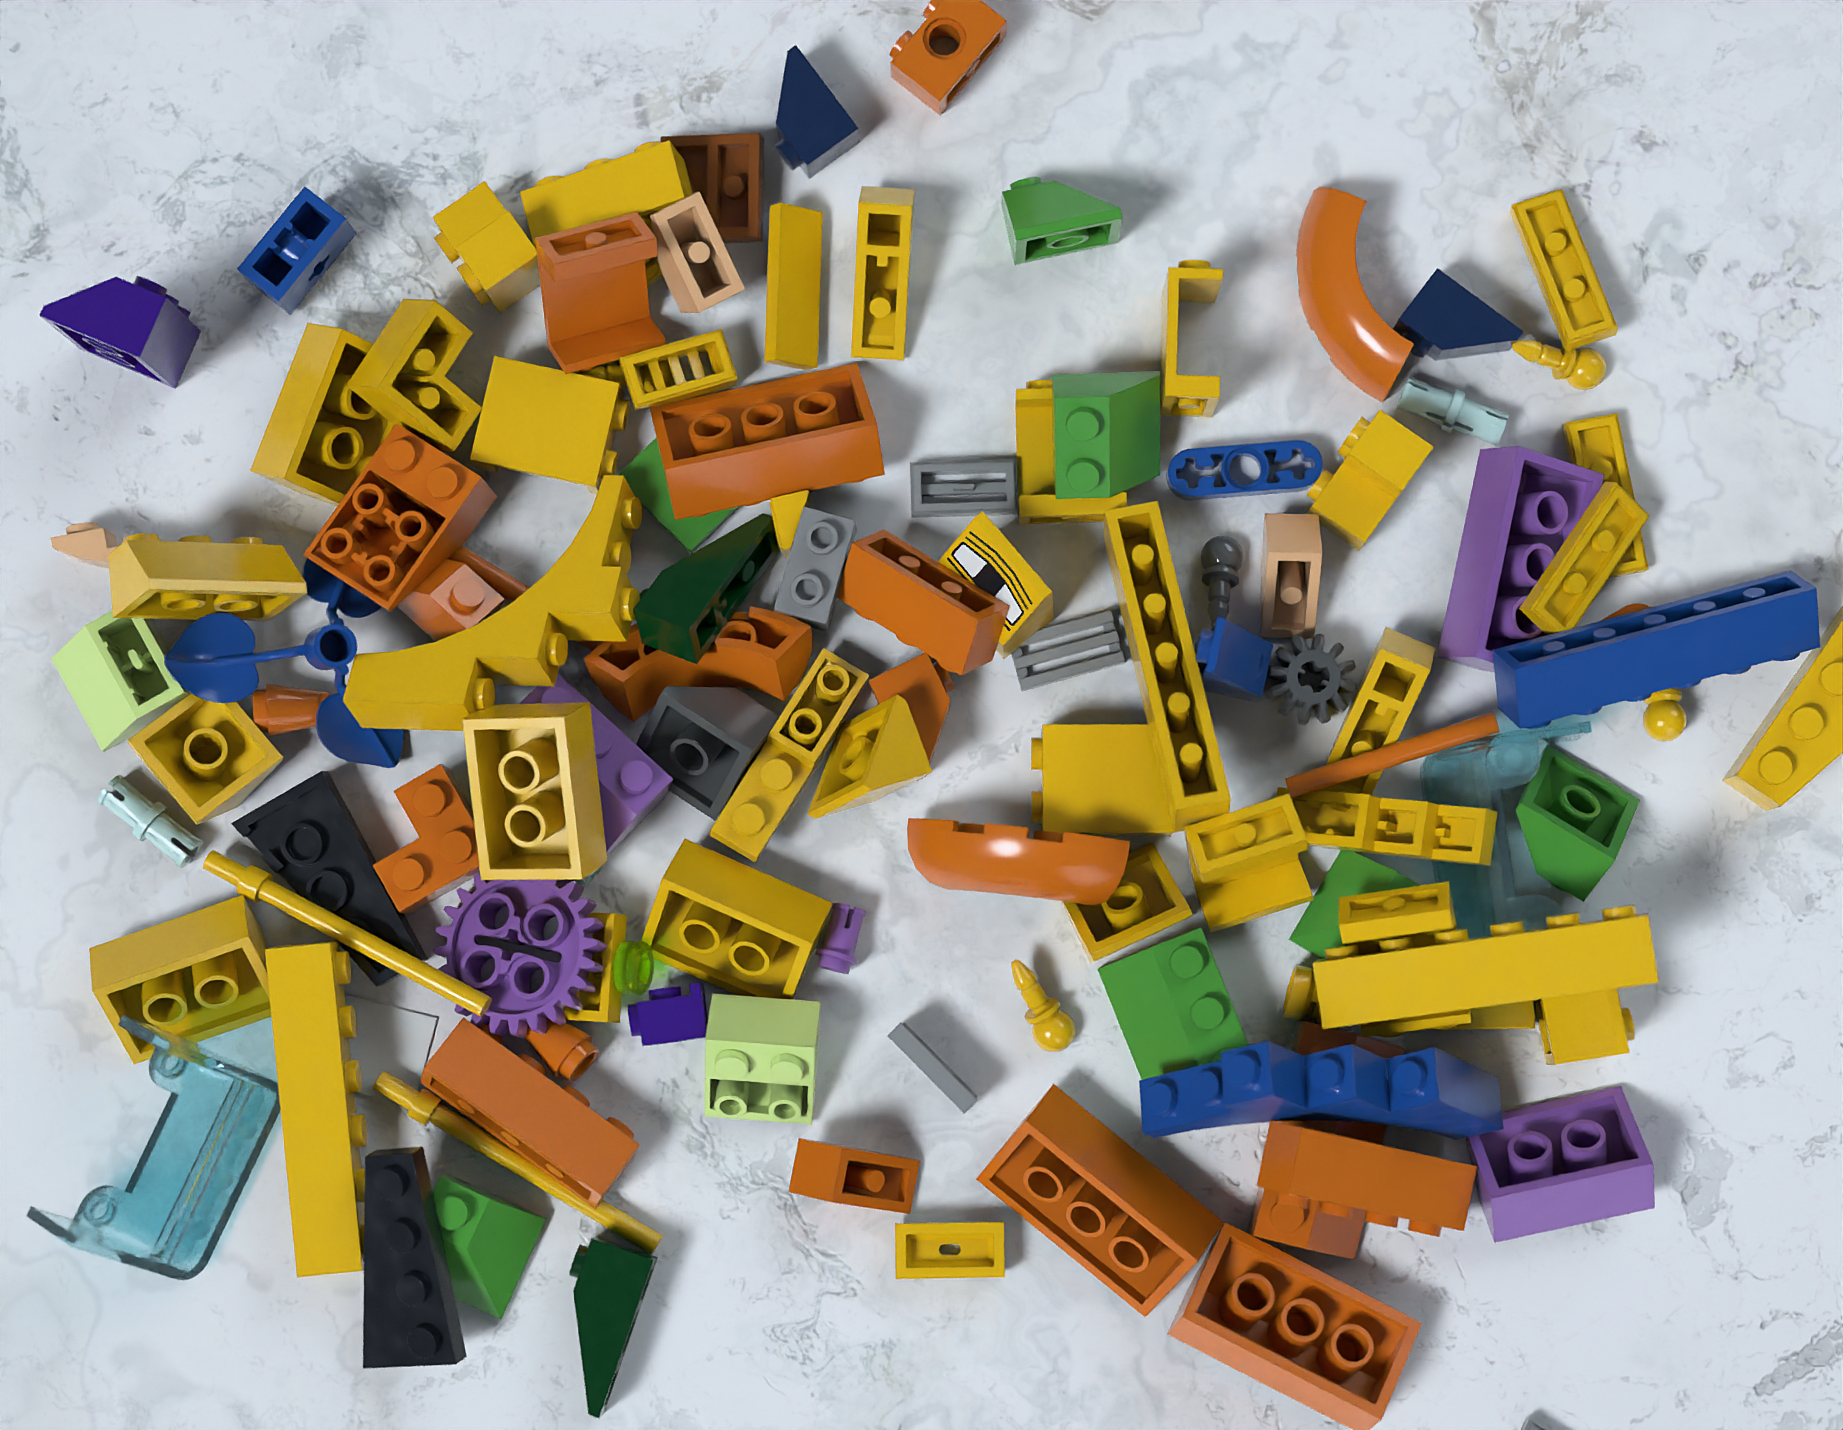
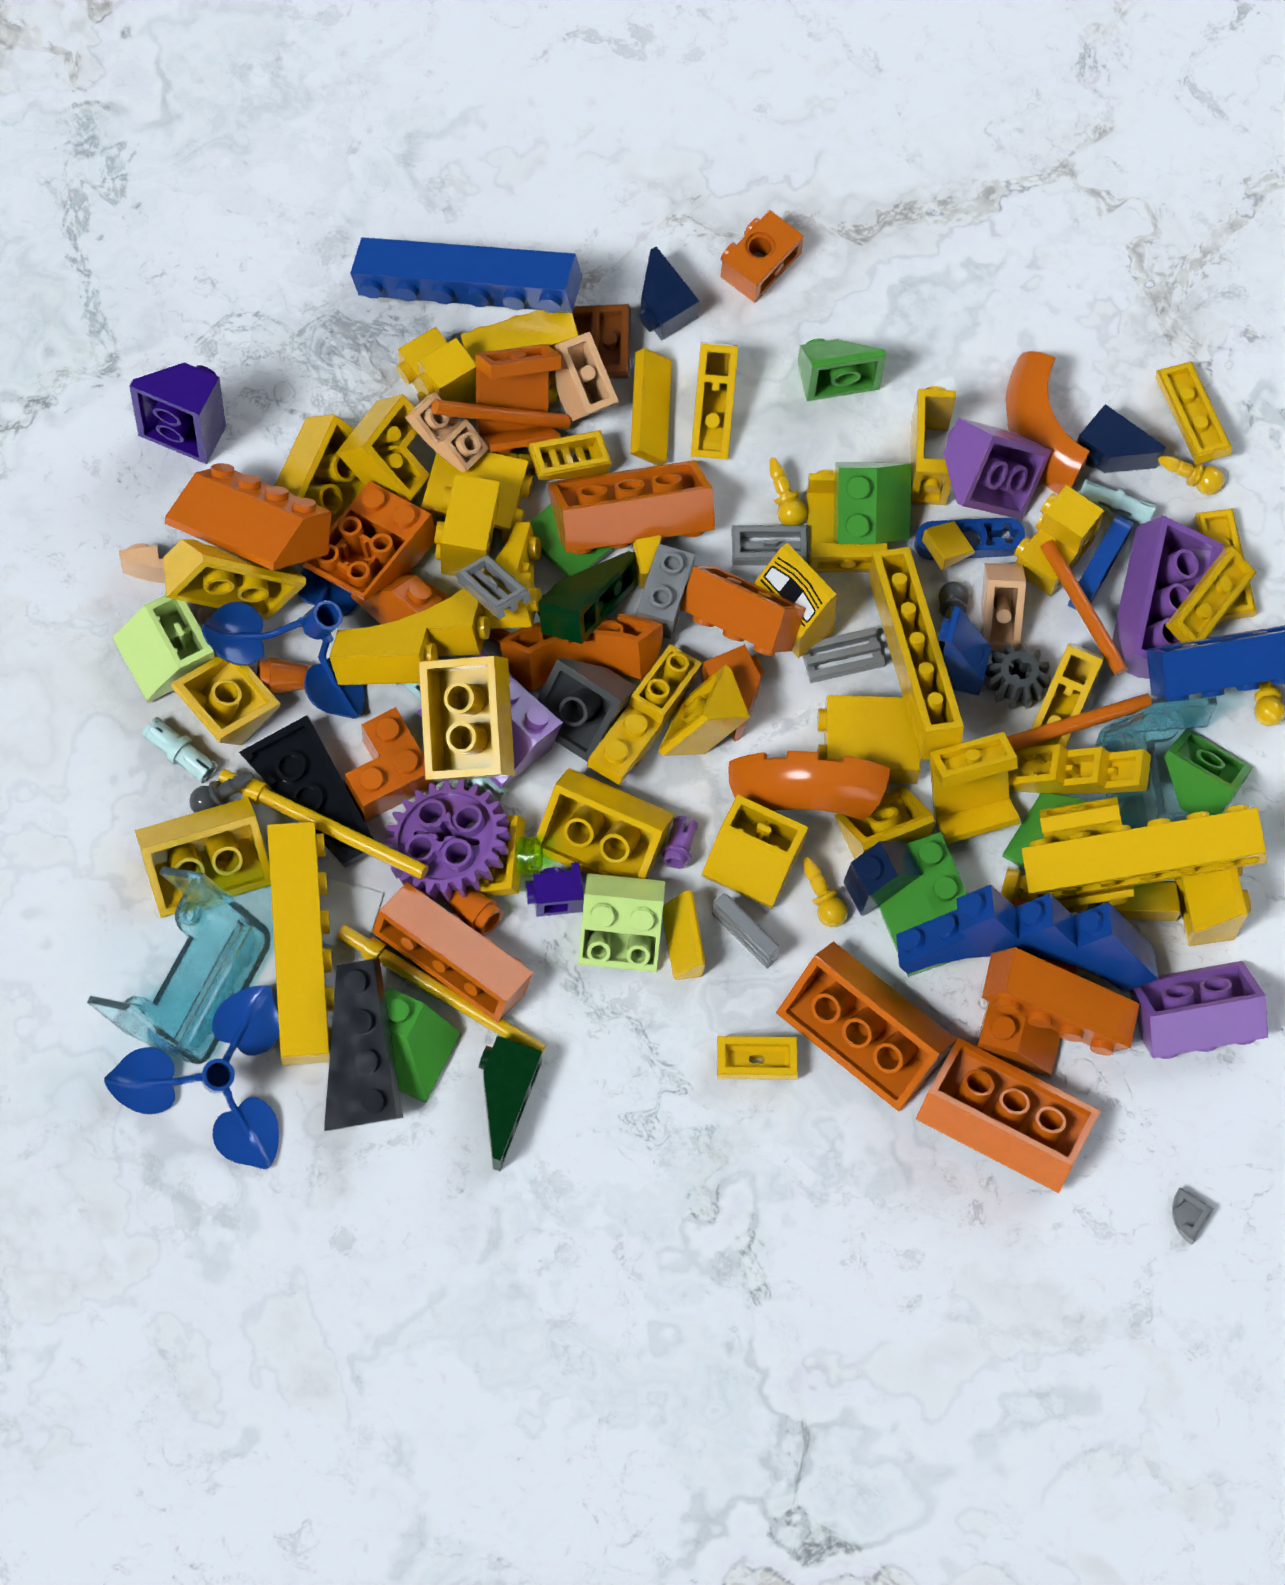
camera: 10 degrees left, 15 degrees down
blue brick [237,186,357,315] -> none
orange slope [788,1138,920,1214] -> none
none -> blue plant [104,985,279,1169]
none -> orange slope [165,463,332,571]
none -> dark grey bar [189,772,254,813]
none -> blue brick [350,237,582,313]
none -> light nougat slope [405,392,489,472]
none -> orange bar [431,399,571,429]
none -> yellow brick [434,474,500,580]
none -> light grey tile [456,554,531,620]
none -> yellow slope [662,890,705,980]
none -> yellow slope [701,794,808,909]
none -> yellow bar [769,457,808,525]
none -> dark blue slope [843,841,922,916]
none -> yellow slope [922,521,975,571]
none -> medium lavender slope [943,418,1052,520]
none -> orange bar [1040,540,1128,676]
none -> blue beam [1068,515,1134,610]

